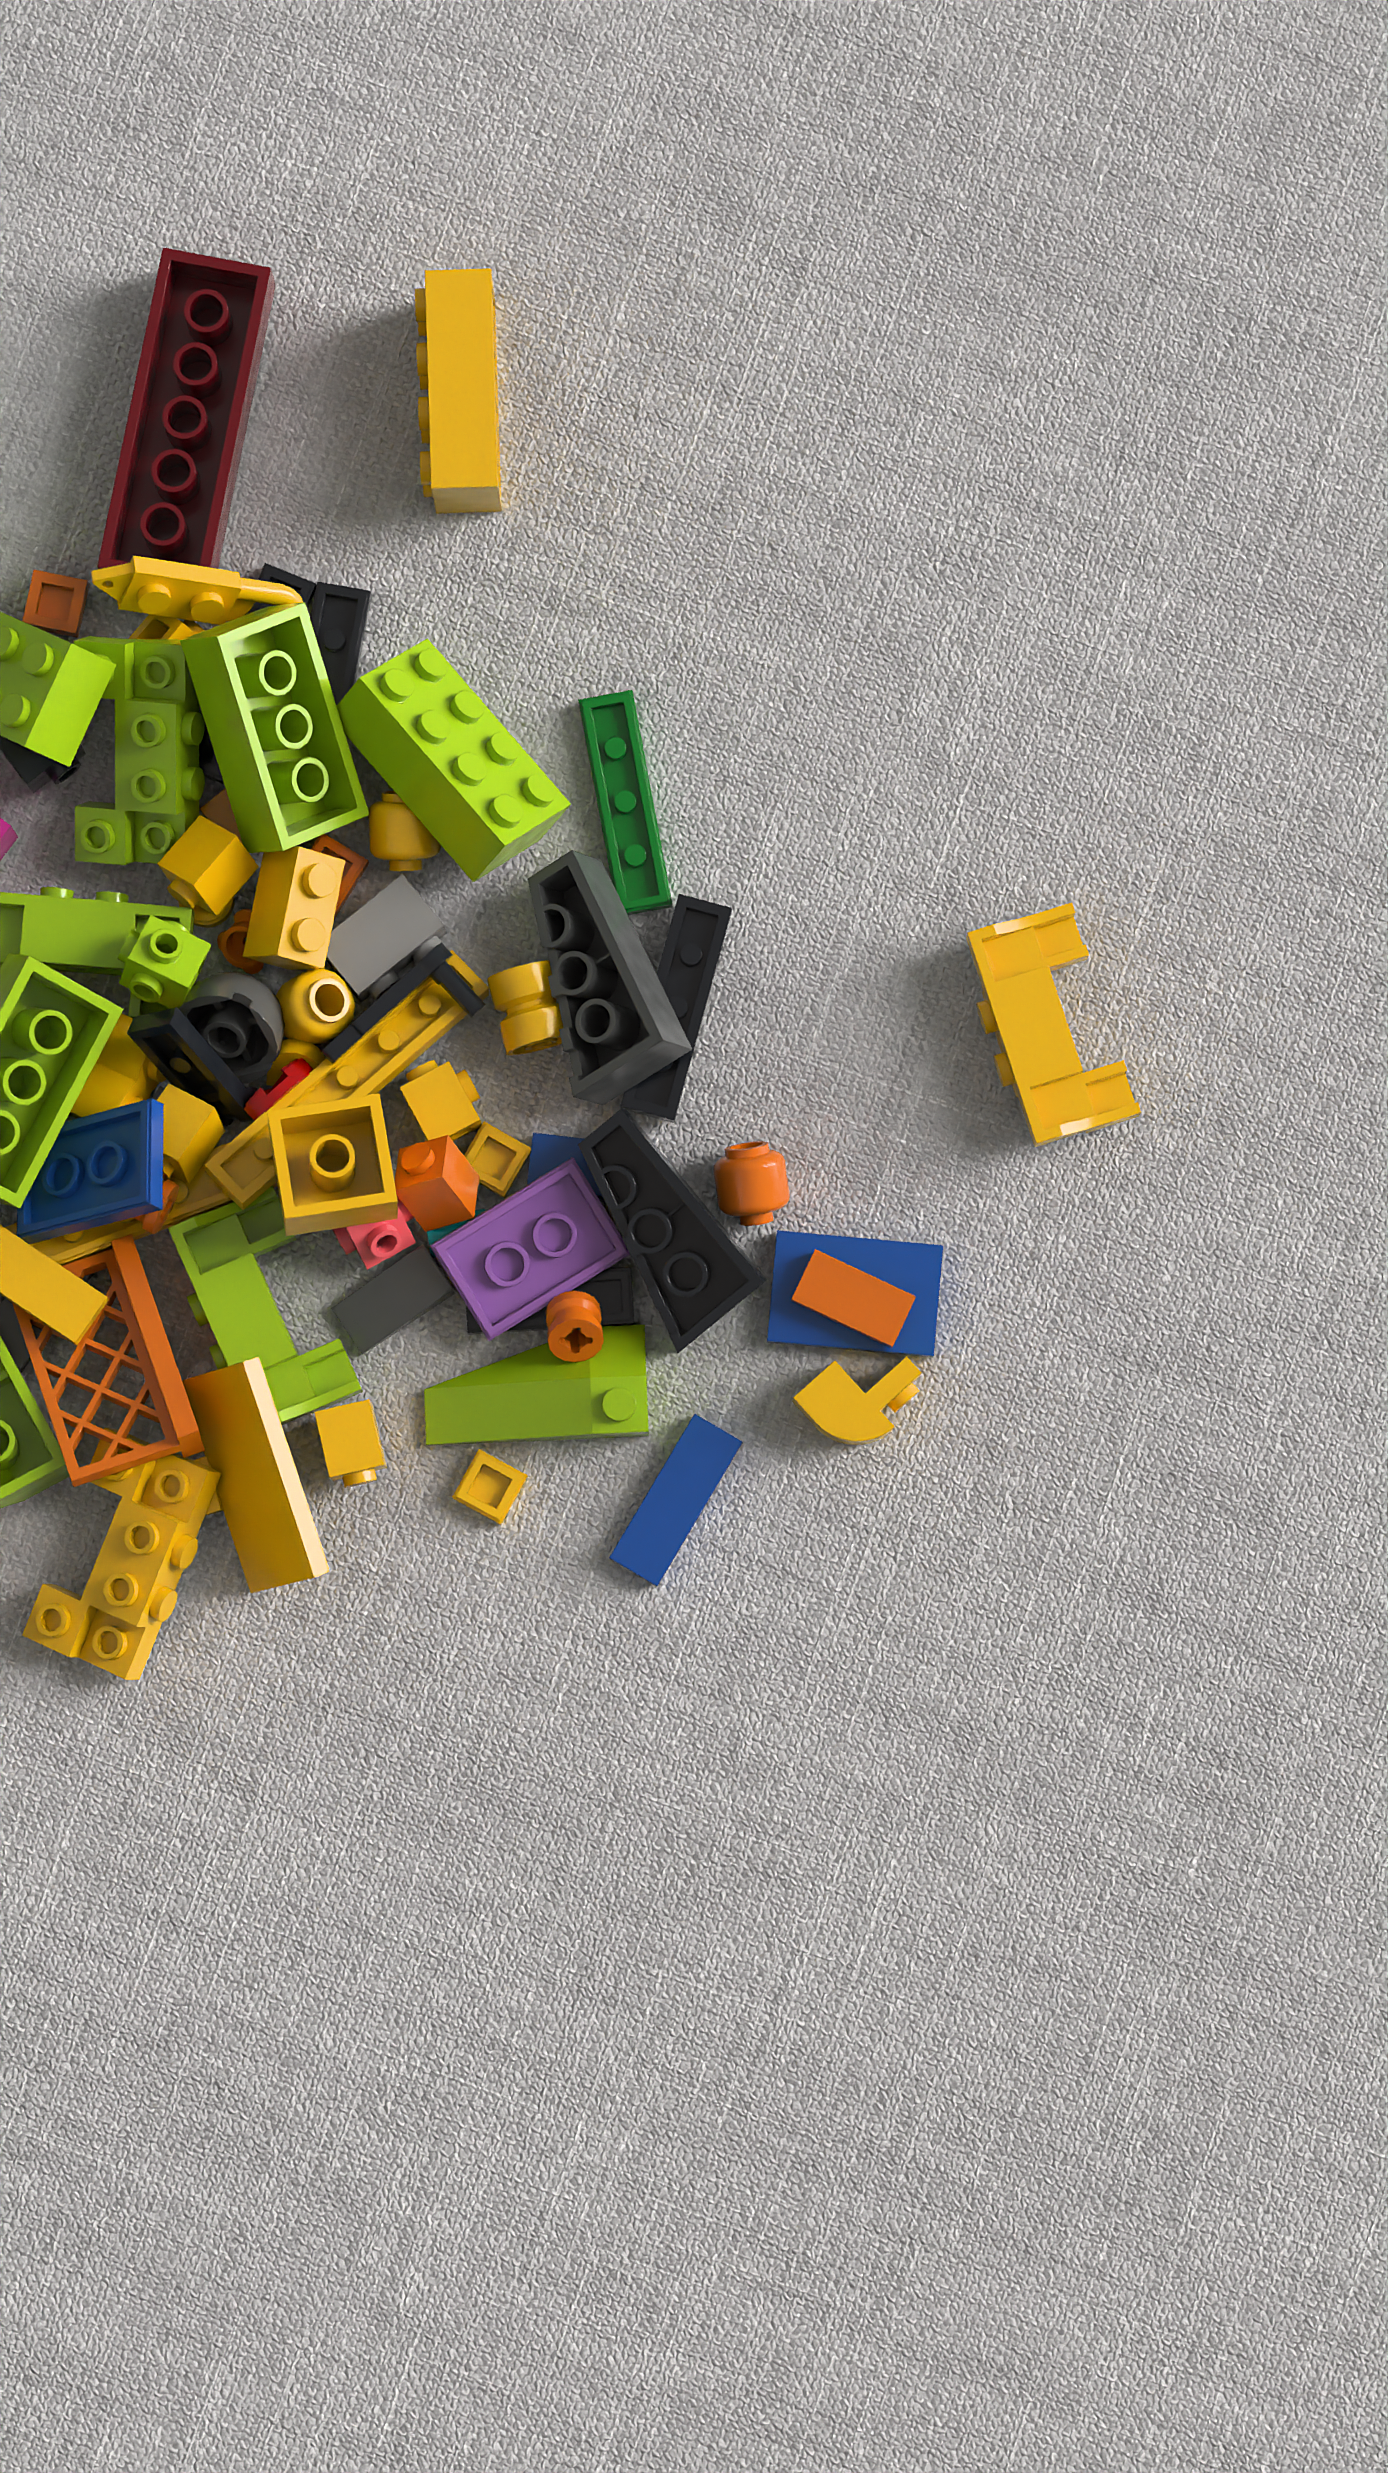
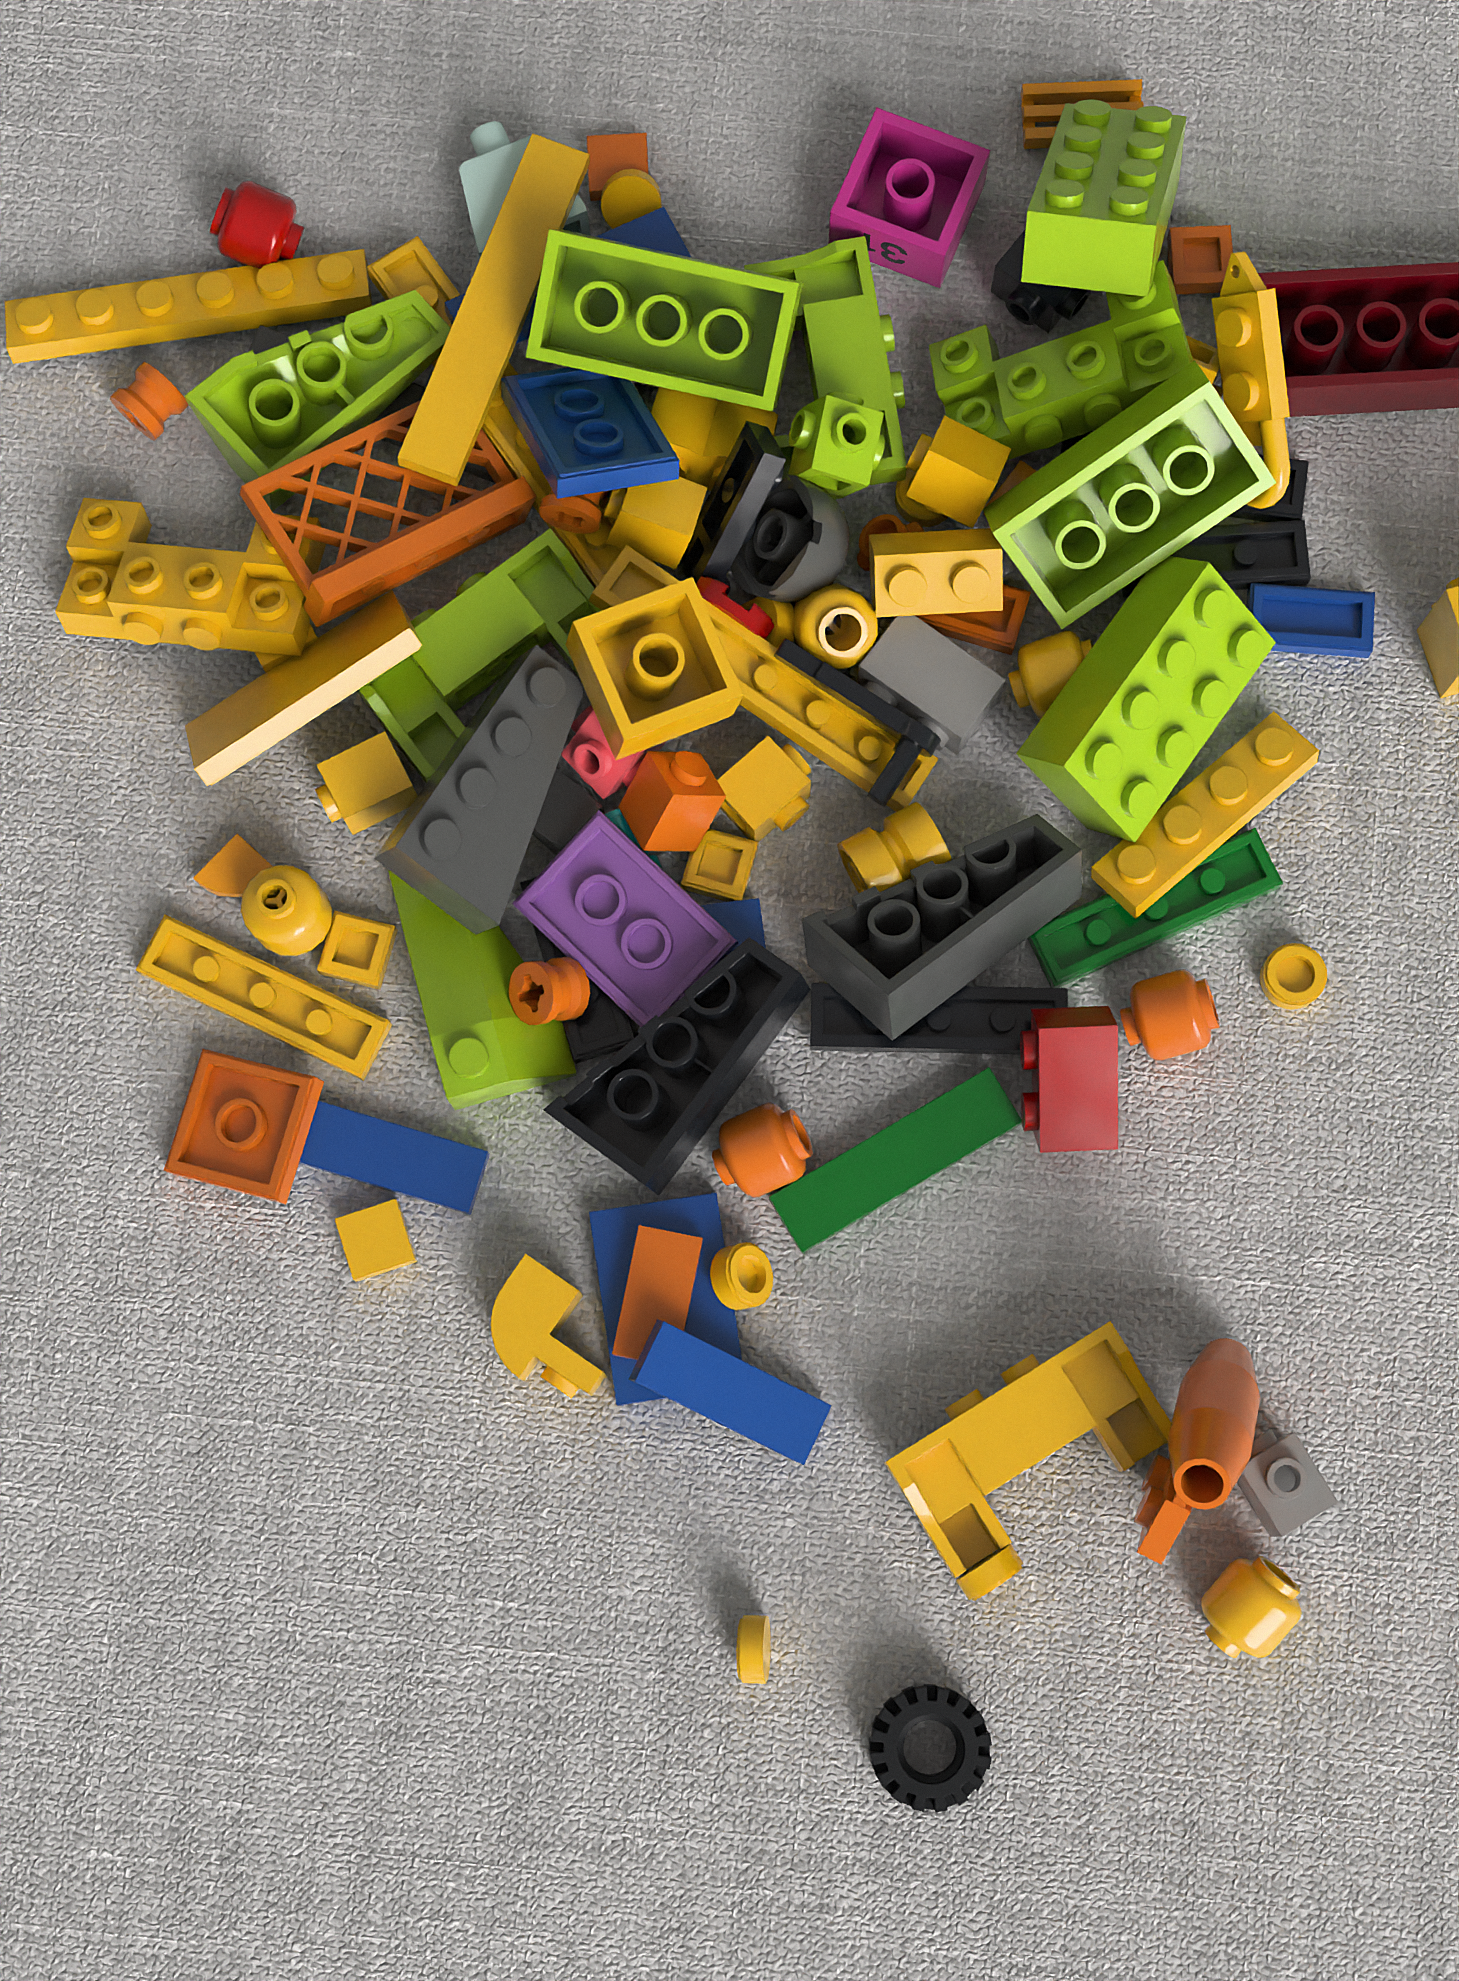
camera: 80 degrees right, 5 degrees down
none -> yellow tile [135,914,392,1081]
none -> orange tile [163,1049,324,1204]
none -> light orange tile [193,833,273,897]
none -> yellow head [241,865,332,956]
none -> yellow tile [335,1199,418,1282]
none -> dark grey wedge [374,645,585,935]
none -> blue tile [628,1319,832,1465]
none -> yellow tile [710,1242,773,1310]
none -> yellow tile [736,1615,771,1684]
none -> green tile [769,1067,1022,1254]
none -> black tyre [869,1684,992,1812]
none -> yellow tile [956,1543,1023,1601]
none -> brick [1020,1006,1118,1153]
none -> yellow plate [1091,711,1319,919]
none -> orange head [1120,969,1220,1061]
none -> orange plate [1134,1338,1260,1564]
none -> yellow head [1201,1556,1302,1658]
none -> light grey brick [1237,1429,1338,1537]
none -> blue tile [1246,583,1375,658]
none -> yellow tile [1259,943,1327,1010]

